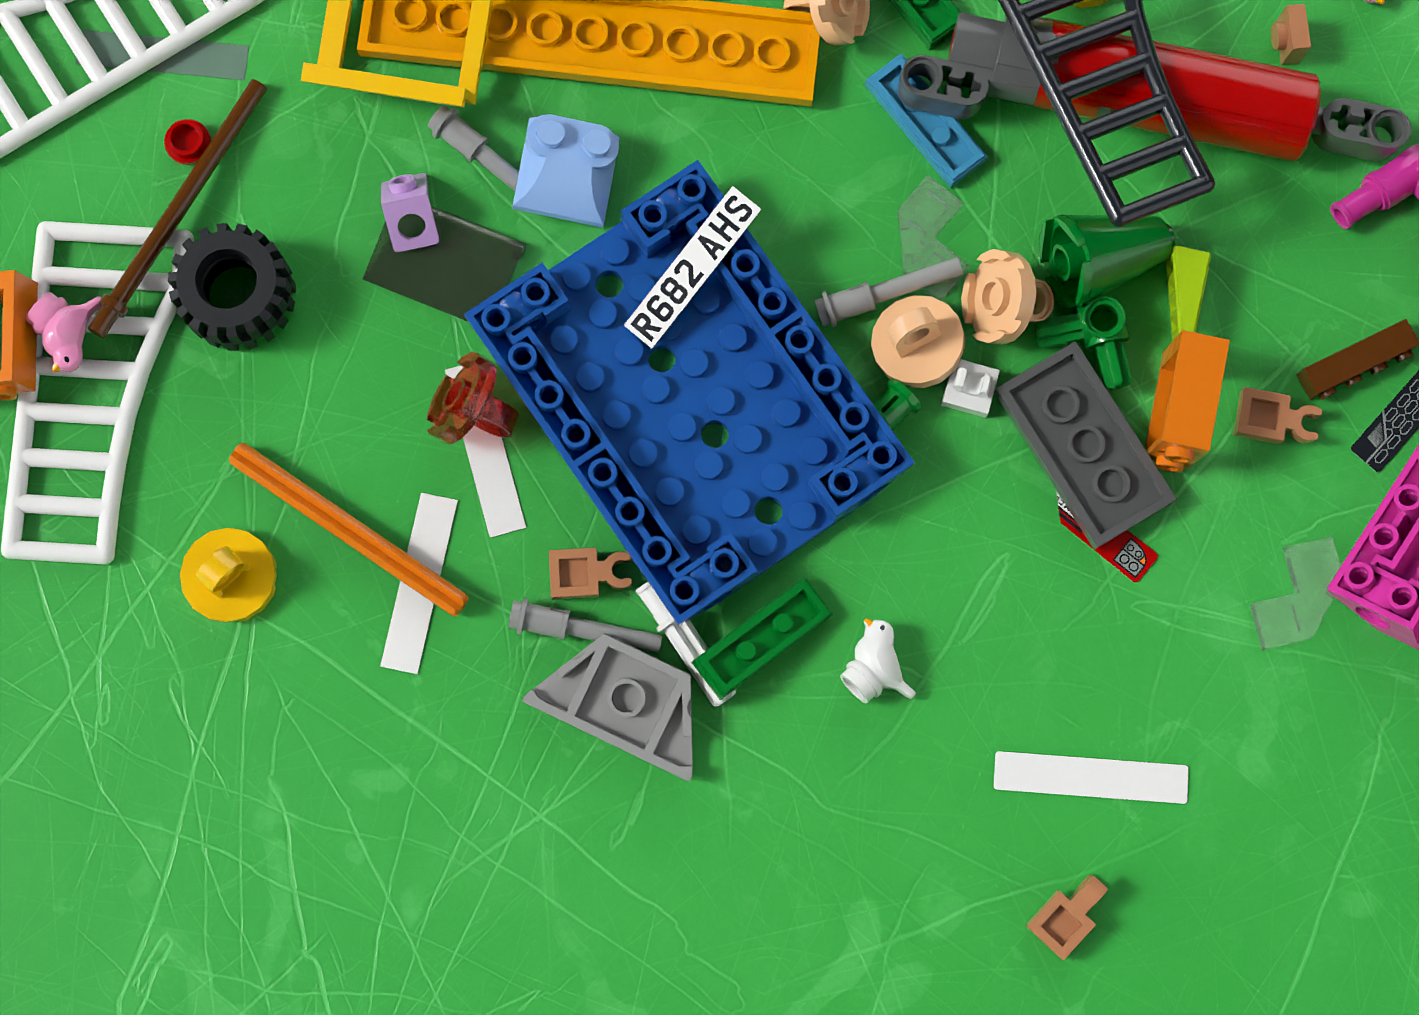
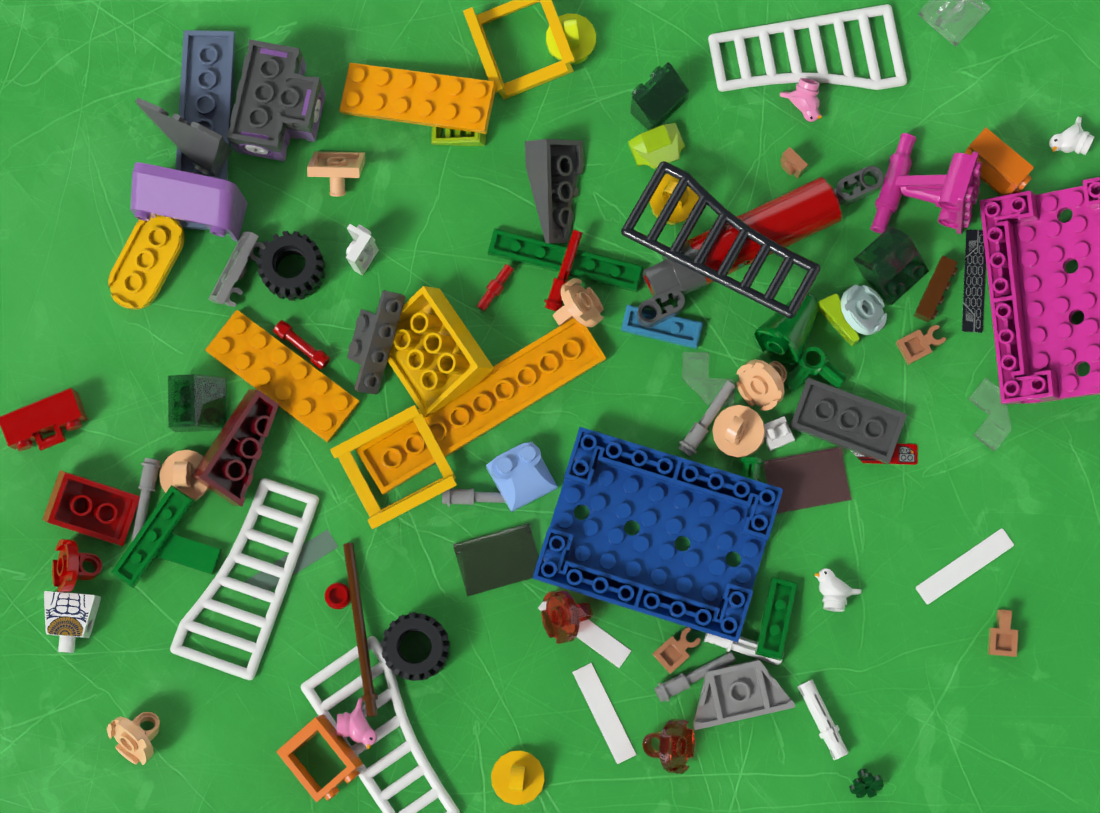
camera: 30 degrees left, 0 degrees up
orange axle [229,443,469,617] -> none
lavender bracket [381,173,439,252] -> none
white sticker [624,186,761,349] -> none
orange window [1145,330,1230,472] -> none
none -> clear red tile [642,719,695,774]
none -> piece [764,447,851,514]
none -> white pin [798,679,849,760]
none -> light aqua plate [841,284,887,335]
none -> dark green plant [849,769,884,798]
none -> clear green slope [853,226,929,305]

